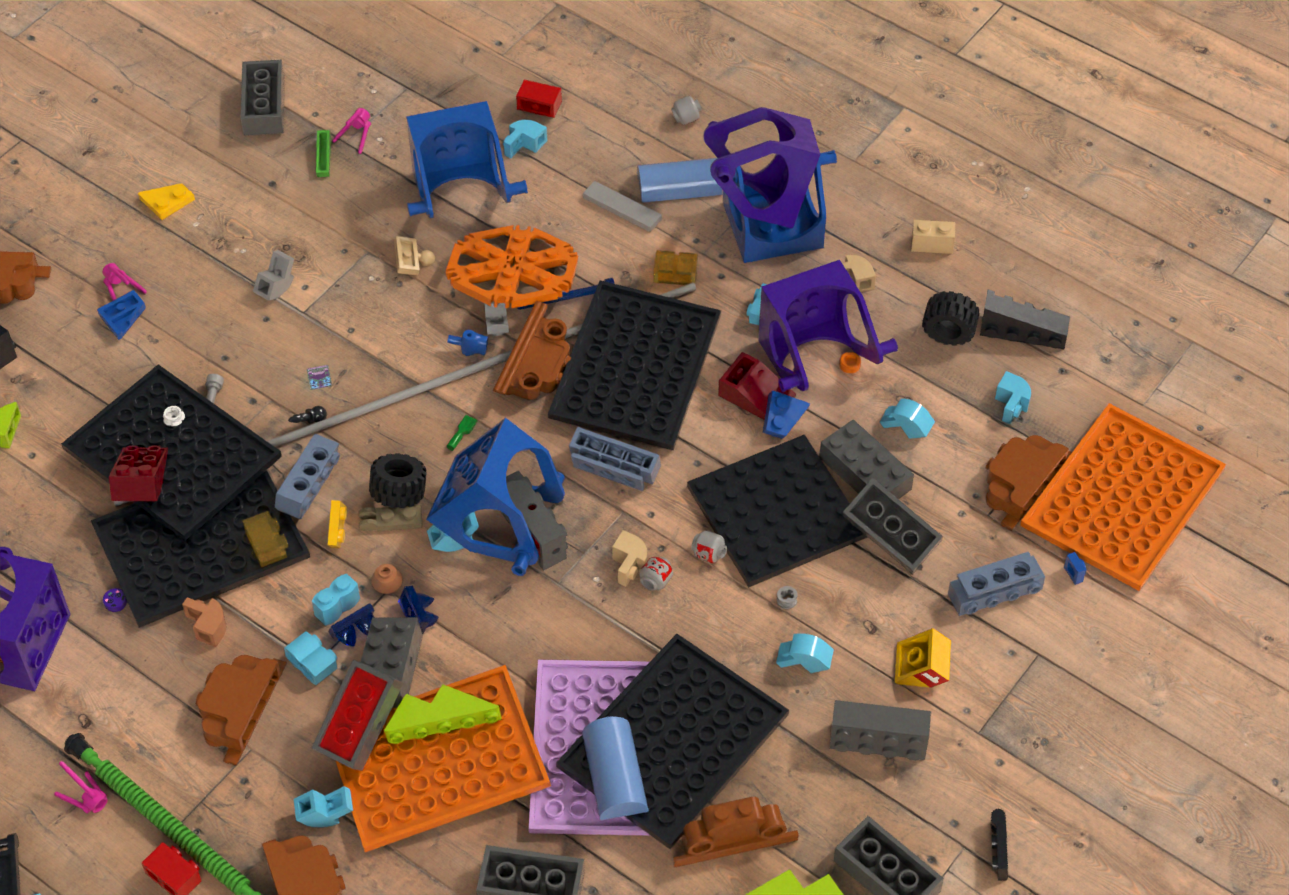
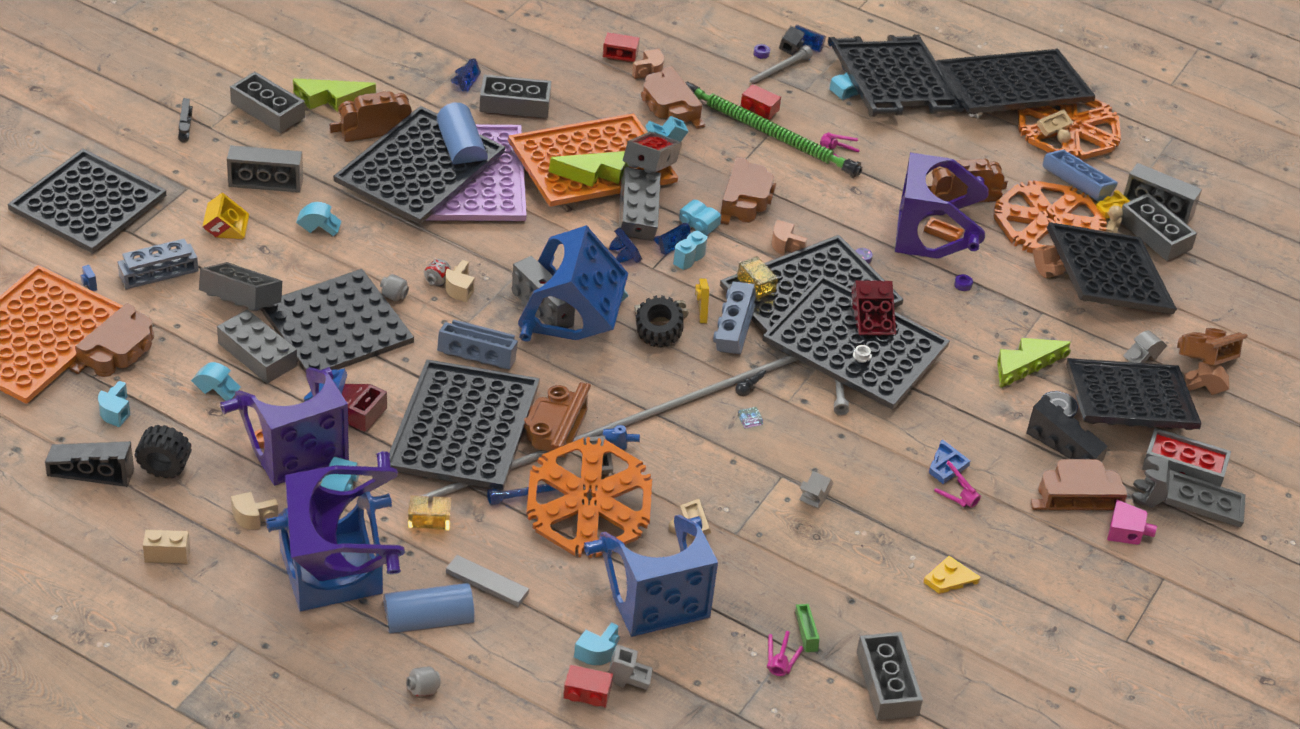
camera: 170 degrees right, 10 degrees down
nougat cone [371,564,403,594] -> none
green piece [447,415,478,451] -> none
light grey bush [777,586,798,609] -> none
none -> black plate [8,149,167,253]
none -> light grey brick [609,644,653,690]

